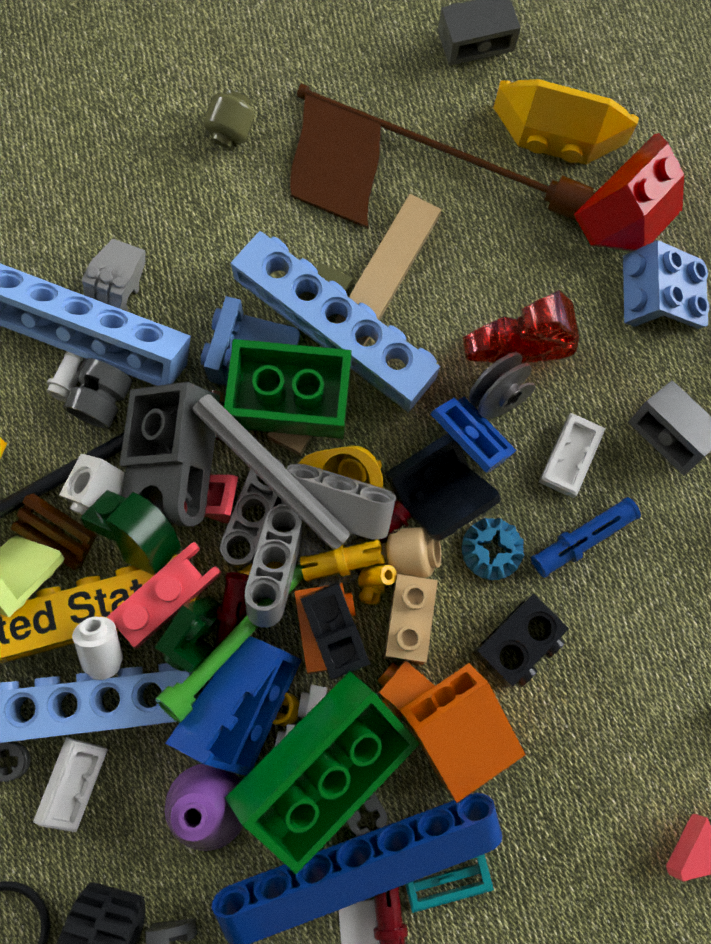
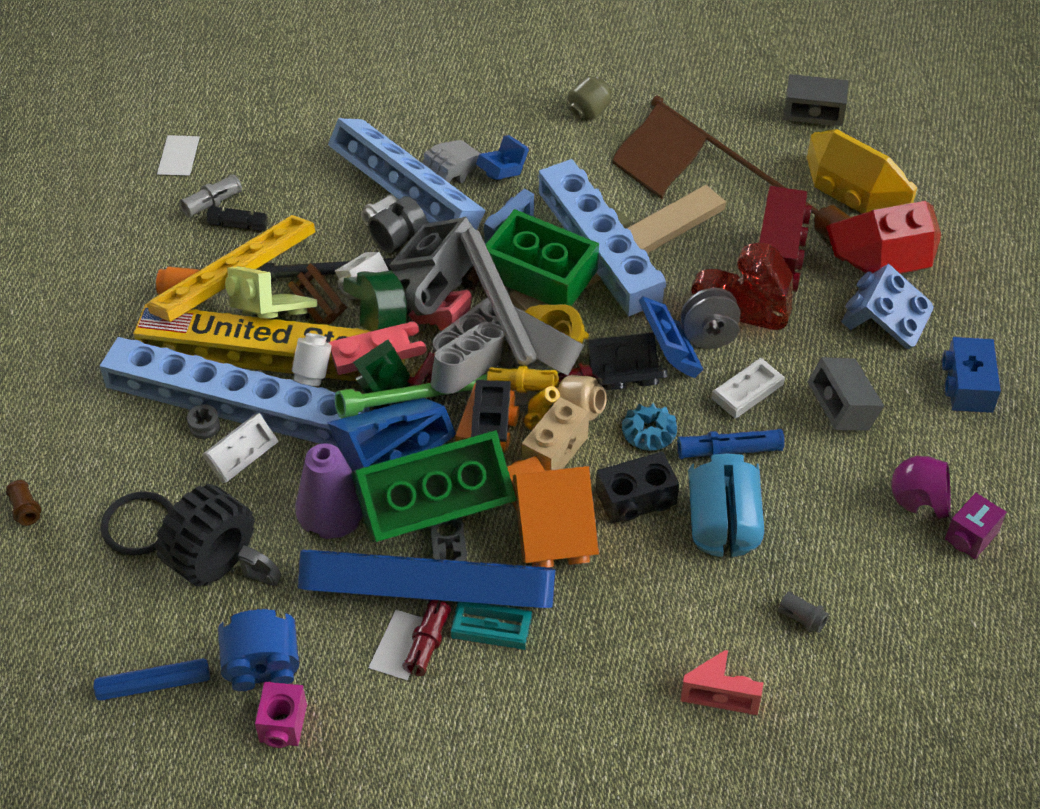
camera: 30 degrees right, 25 degrees down
none -> blue bracket [476,135,529,180]
none -> dark azure cylinder [688,453,765,557]
none -> dark red brick [750,186,812,304]

